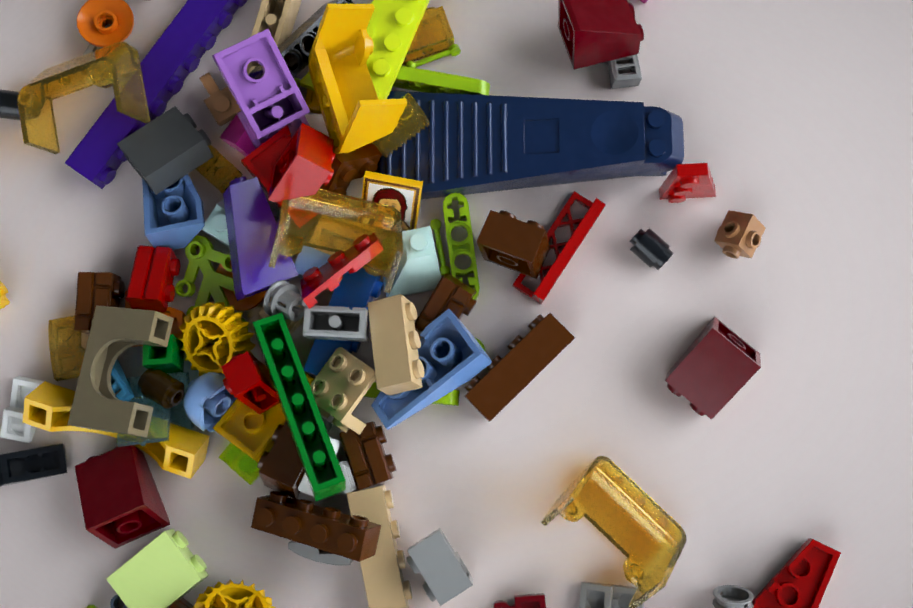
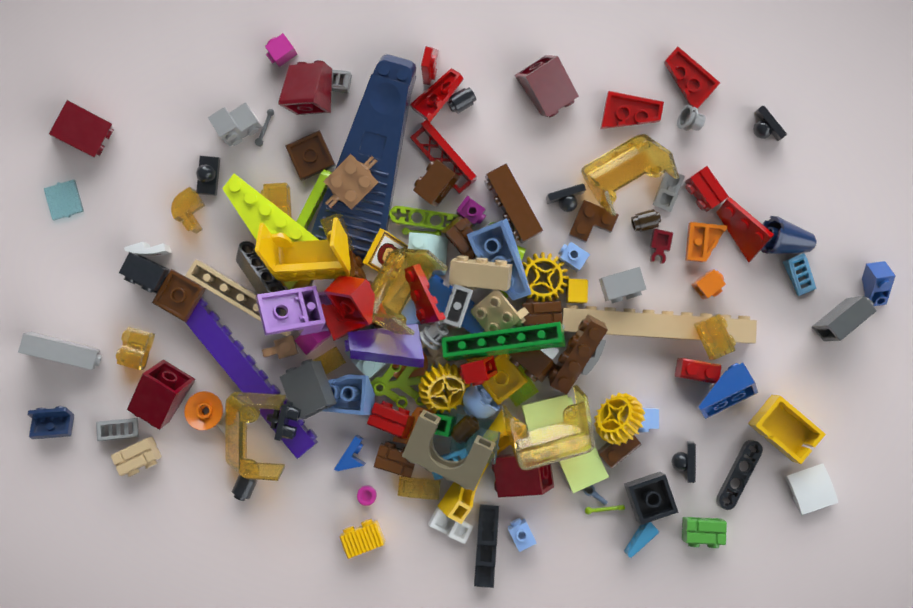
camera: 80 degrees left, 5 degrees up
lime hinge [405,44,461,68] -> none
medium nougat brick [714,210,766,259] -> none
none -> black hips [266,401,301,441]
none -> reddish brown plate [285,130,336,181]
none -> medium nougat plate [323,154,379,210]
none -> blue slope [334,435,366,471]
none -> dark pink tile [357,485,377,506]
none -> red wing [410,68,464,122]
none -> magenta brick [456,195,486,227]
none -> clear yellow windscreen [501,385,595,470]
none -> light blue brick [508,518,537,552]
none -> yellowish green brick [521,394,579,444]
none -> yellow gear [522,252,569,302]
none -> black tile [546,183,586,212]
none -> light blue brick [558,242,590,272]
none -> yellow panel [566,279,588,304]
none -> reddish brown plate [569,200,619,243]
none -> red wing [600,91,664,129]
none -> dark brown brick [631,209,661,232]

